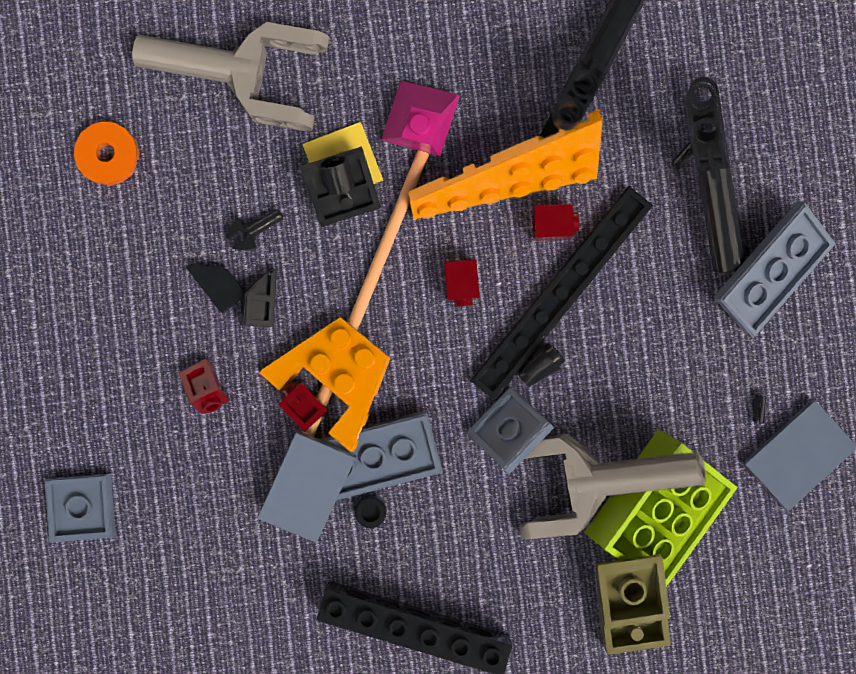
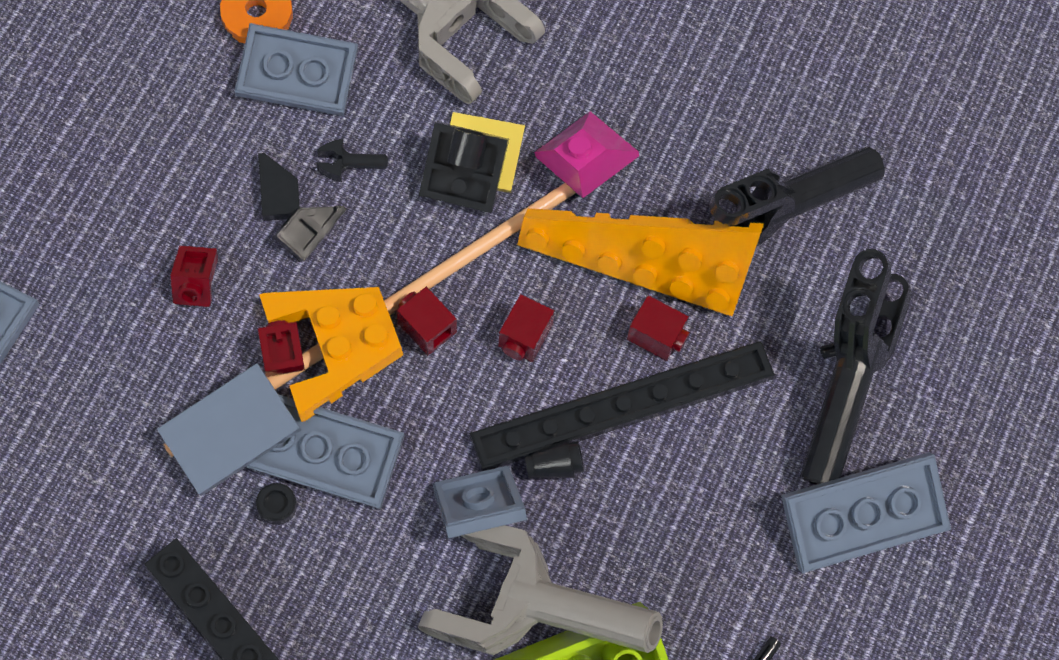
camera: 30 degrees right, 20 degrees down
none -> sand blue tile [234,23,358,117]
none -> dark red brick [397,286,457,356]

